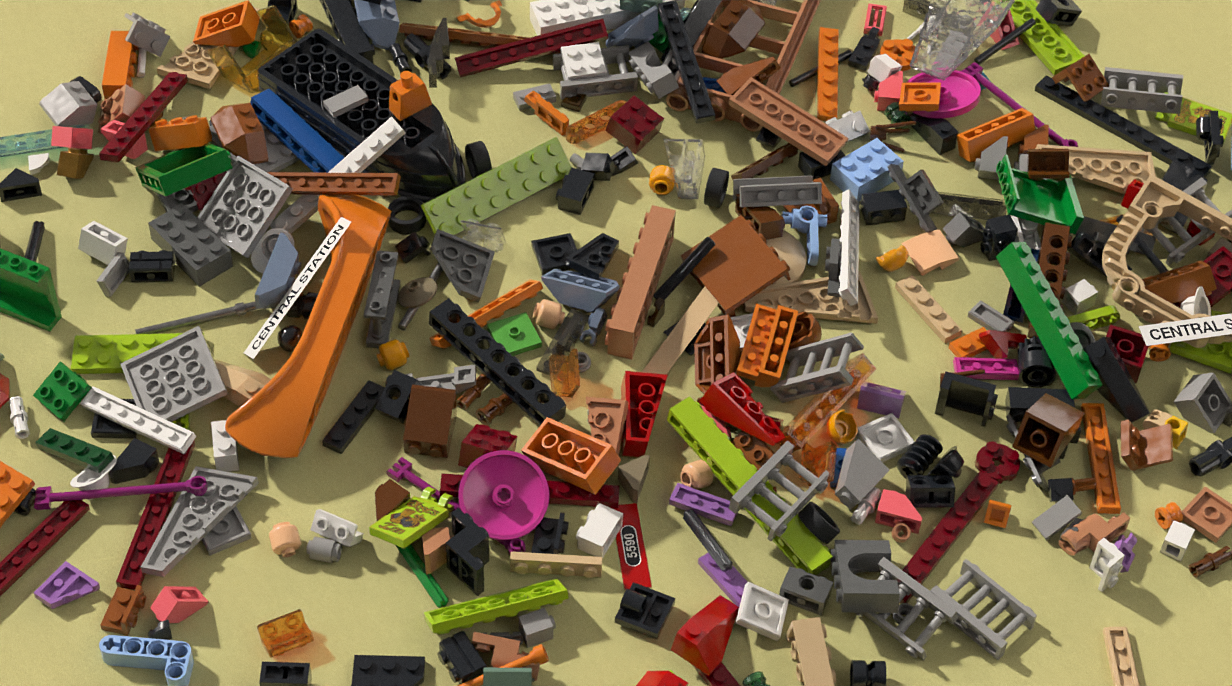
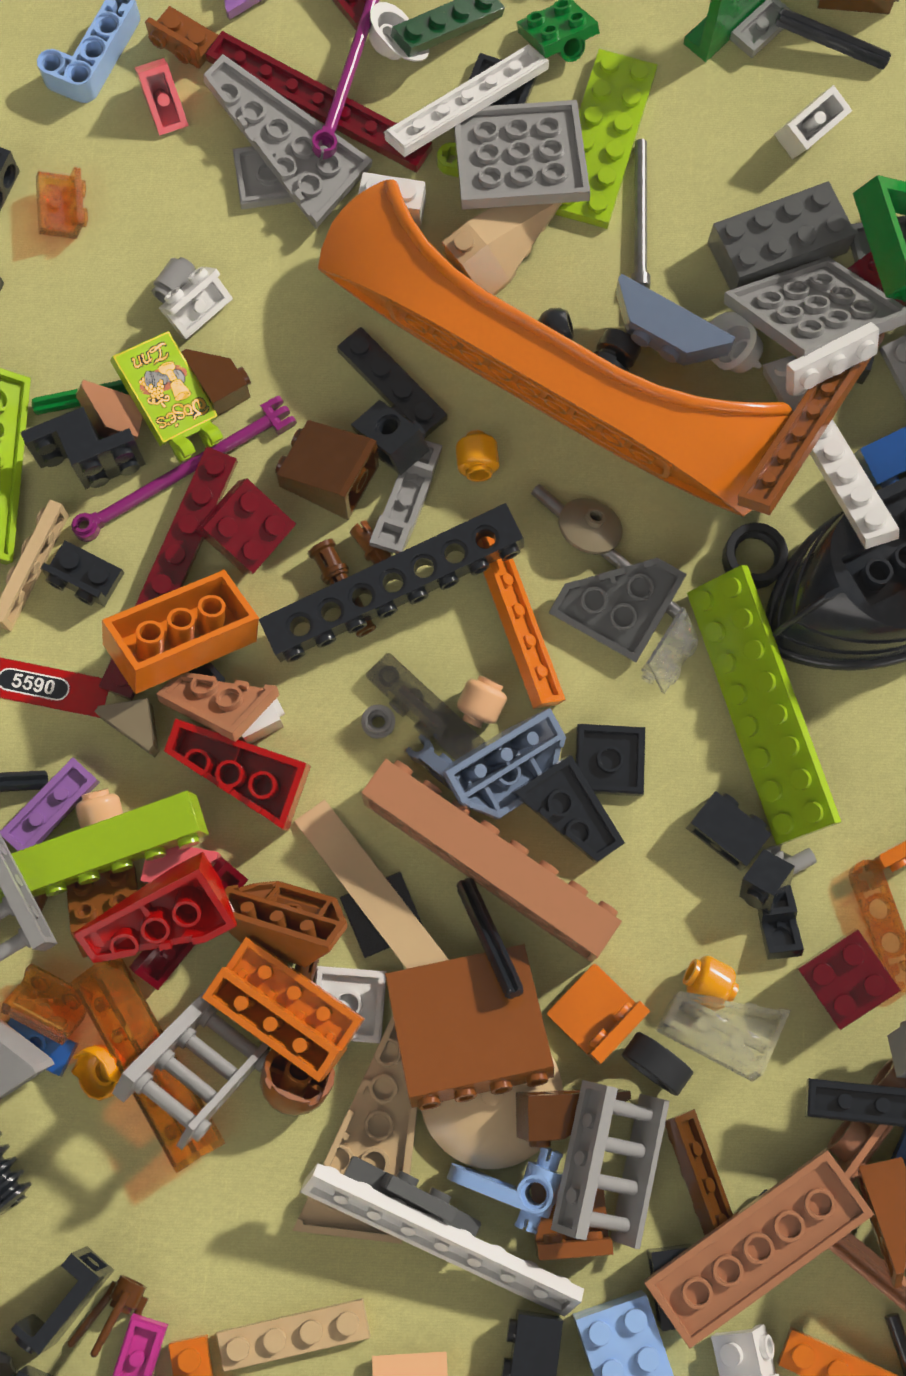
camera: 110 degrees right, 25 degrees up
light grey tile [96,252,129,297] -> none
black slope [109,438,159,484] -> none
black brick [129,250,175,282] -> none
black tile [148,620,172,640] -> none
white sticker [244,217,351,359] -> none
light nougat head [269,522,301,557] -> none
dark grey fence [364,251,400,349] -> none
black bracket [395,232,432,264] -> none
dark pink dish [458,450,549,541] -> none
black tyre [465,141,492,179] -> none
bright green plate [487,312,542,356] -> none
clear orange panel [549,348,580,398] -> none
white brick [576,503,623,558] -> none
dark brown tile [647,298,665,328] -> none
medium lavender slope [857,381,906,419] -> none
white tile [857,413,914,462] -> none
light orange hair [876,245,909,272] -> none
none -> orange bracket [547,964,650,1065]
none -> white plate [786,322,880,396]

